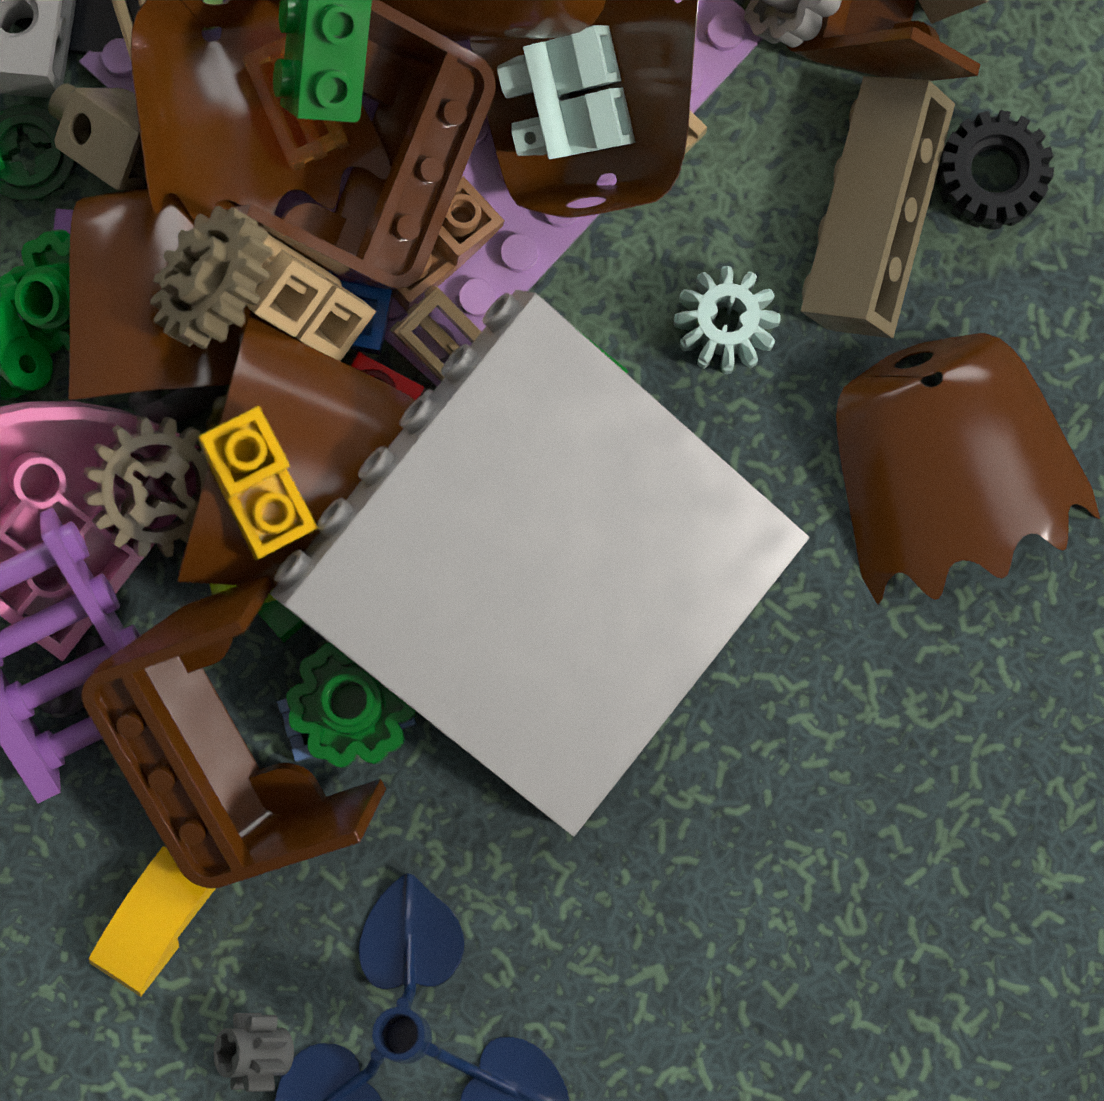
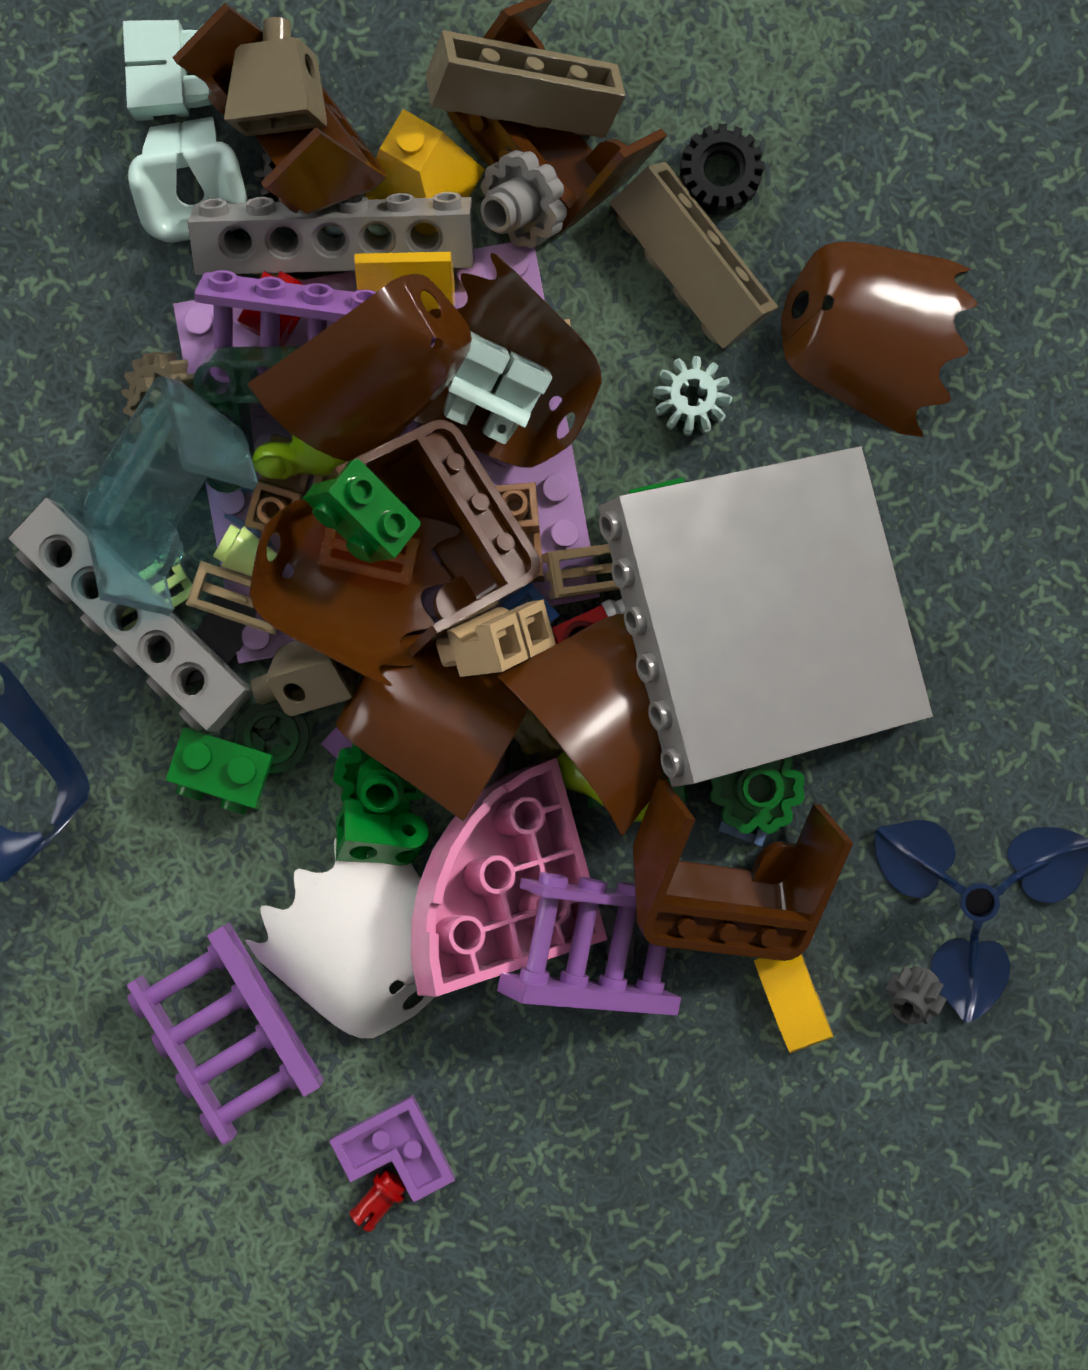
camera: 60 degrees left, 5 degrees up
dark tan gear [83,416,208,557] -> none
dark tan gear [150,206,273,349] -> none
yellow slope [198,406,318,560] -> none

